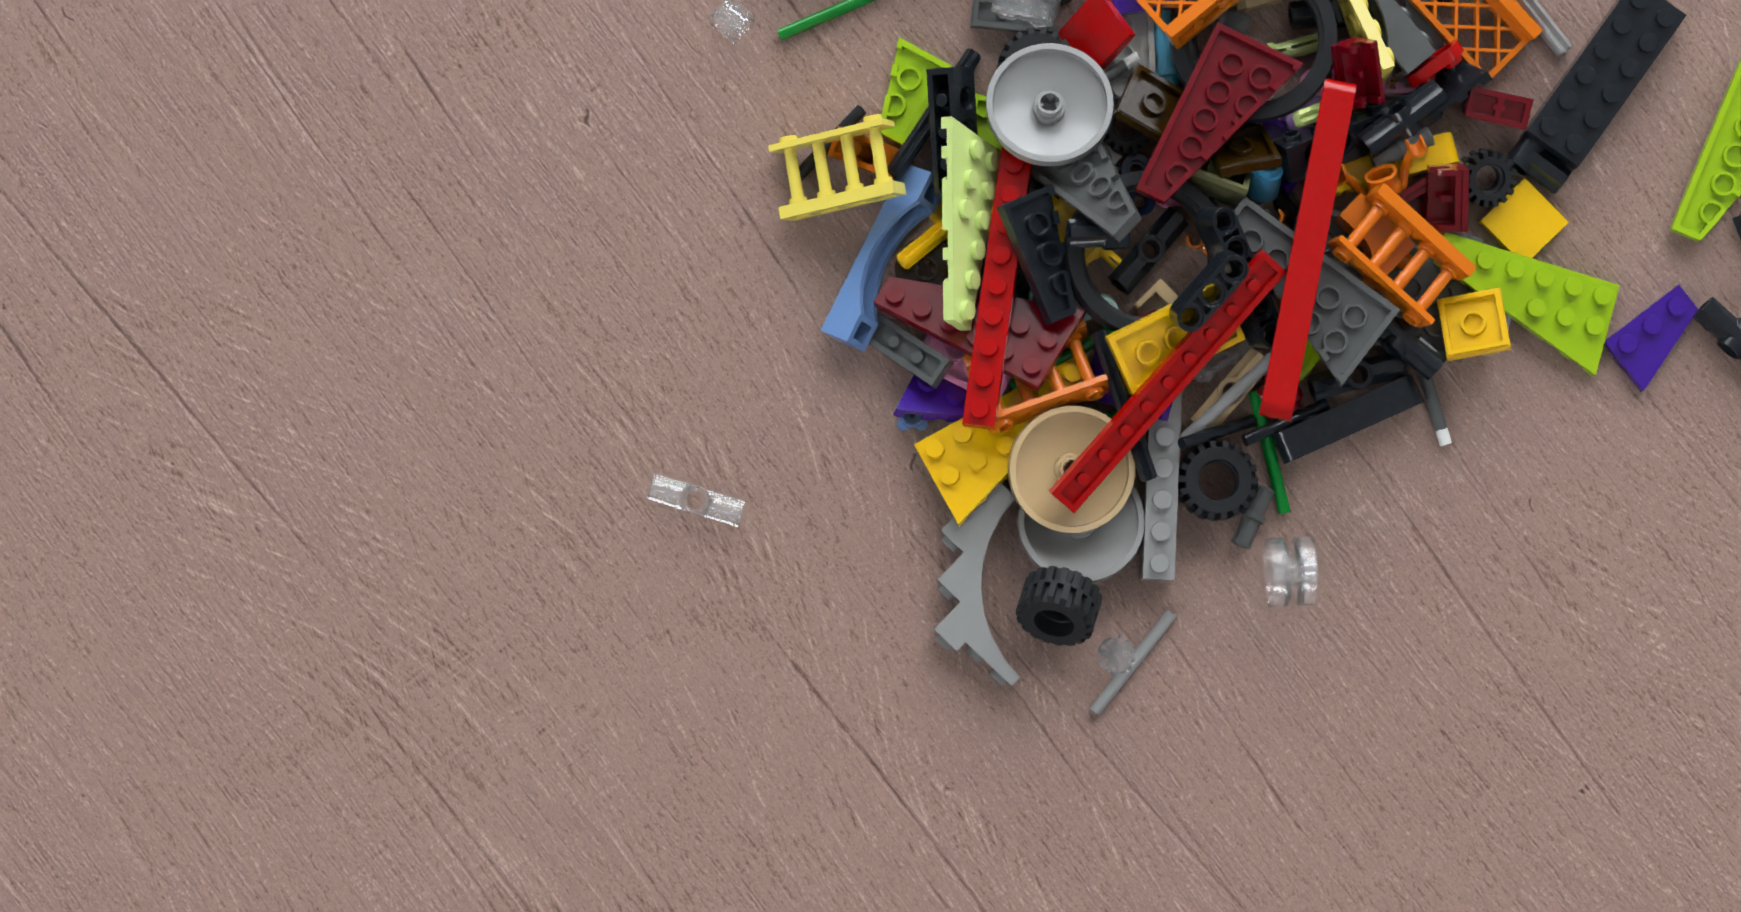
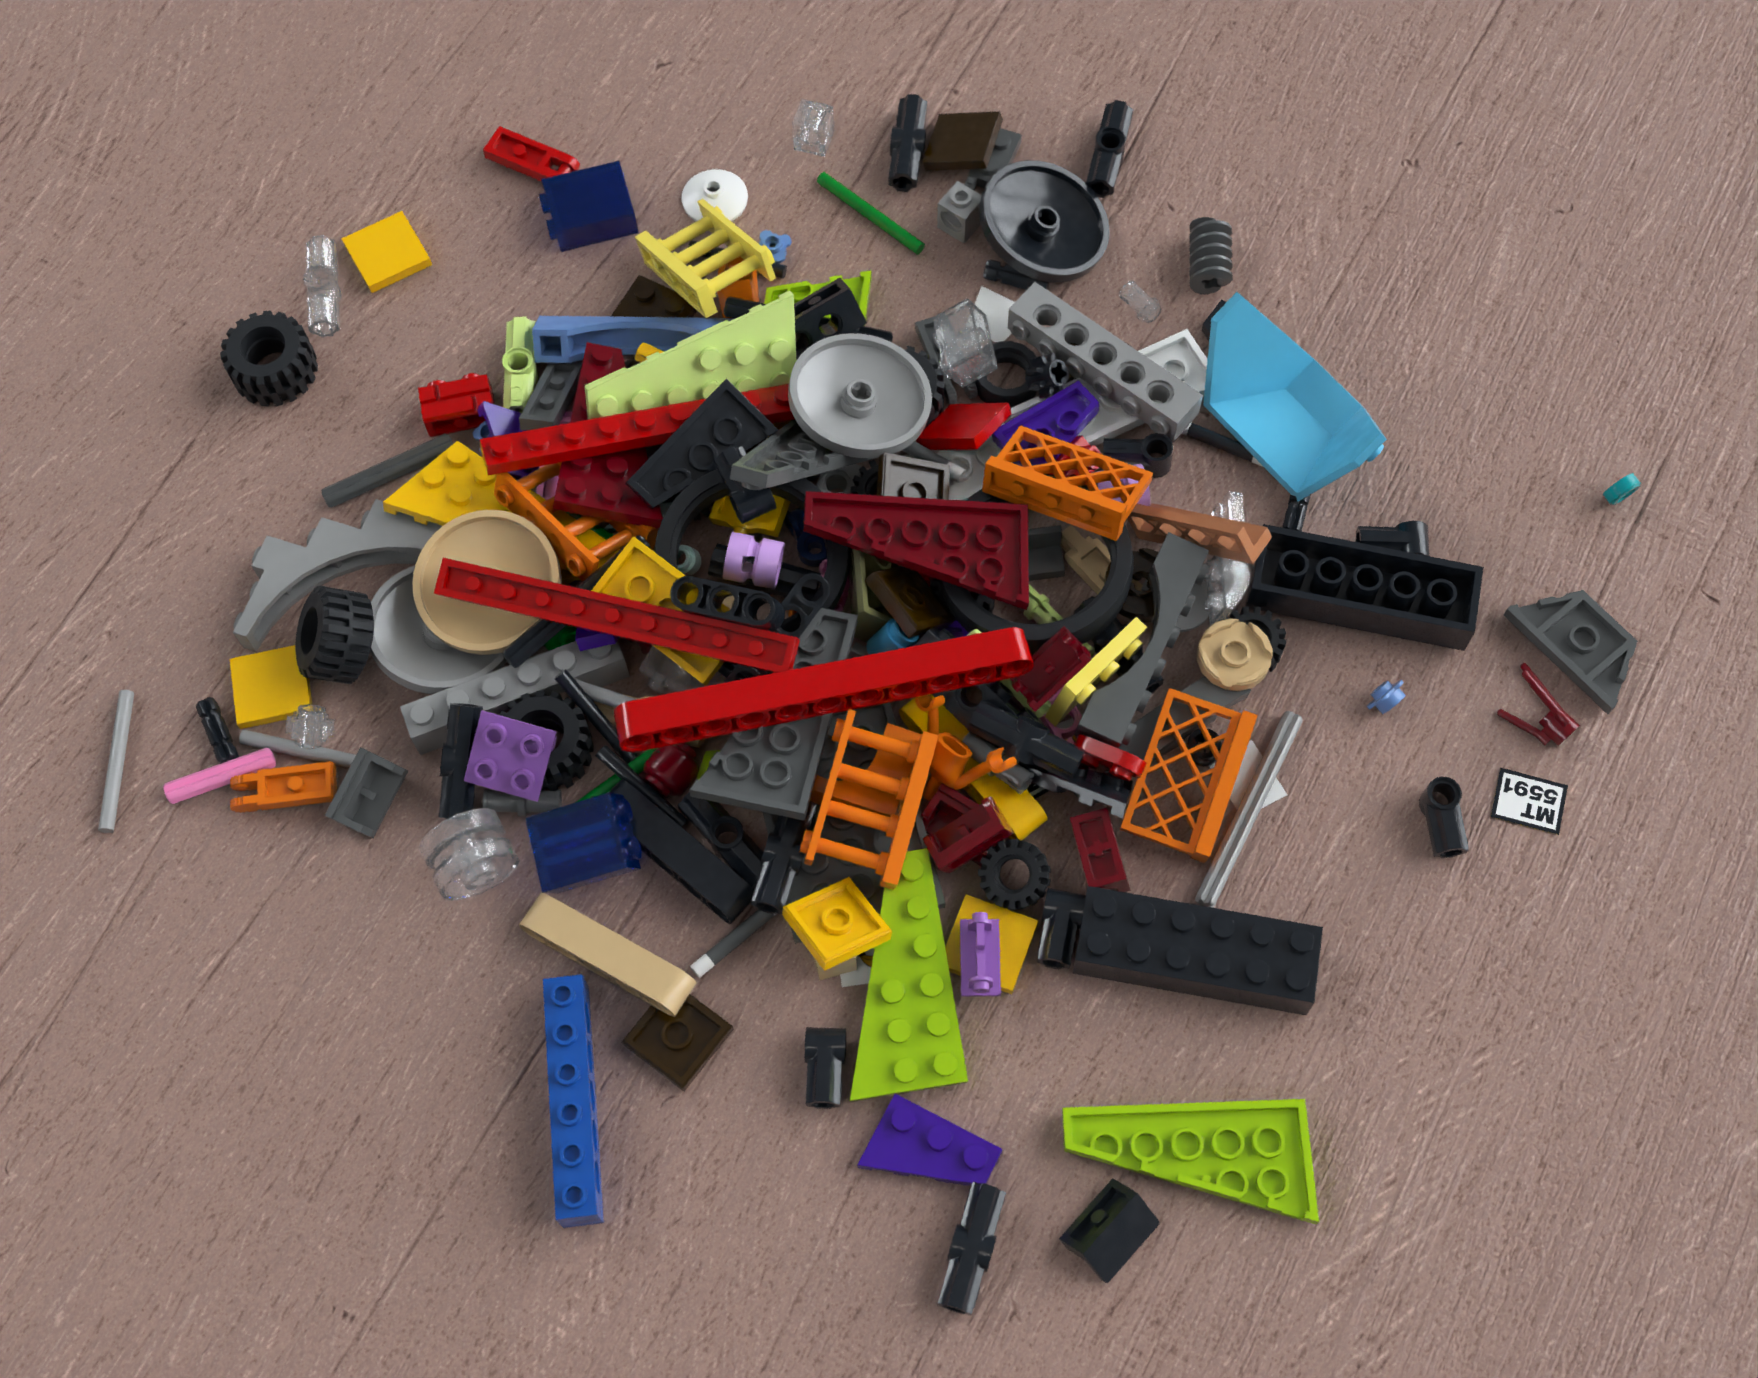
camera: 65 degrees right, 20 degrees down
none -> light grey bar [98,690,135,833]
none -> bright pink axle [163,748,276,804]
none -> black axle [196,697,239,764]
none -> black tyre [220,311,318,407]
none -> yellow tile [229,645,314,729]
none -> orange hinge [230,761,337,813]
none -> dark grey axle [321,434,454,507]
none -> dark grey hinge [325,747,408,838]
none -> yellow tile [341,211,432,293]
none -> red brick [418,373,495,437]
none -> black piece [438,703,483,821]
none -> medium lavender hinge [464,710,557,802]
none -> red plate [483,126,580,192]
none -> yellowish green piece [502,317,539,413]
none -> tan beam [519,893,696,1017]
none -> clear blue brick [525,792,642,894]
none -> clear blue brick [539,161,639,252]
none -> blue brick [543,974,604,1228]
none -> dark brown wing [610,275,697,318]
none -> dark brown tile [622,994,734,1092]
none -> white dish [682,169,748,222]
none -> lavender wheel [723,532,785,589]
none -> medium blue plate [759,230,791,263]
none -> black piece [804,1027,846,1109]
none -> medium lavender hinge [960,912,1001,996]

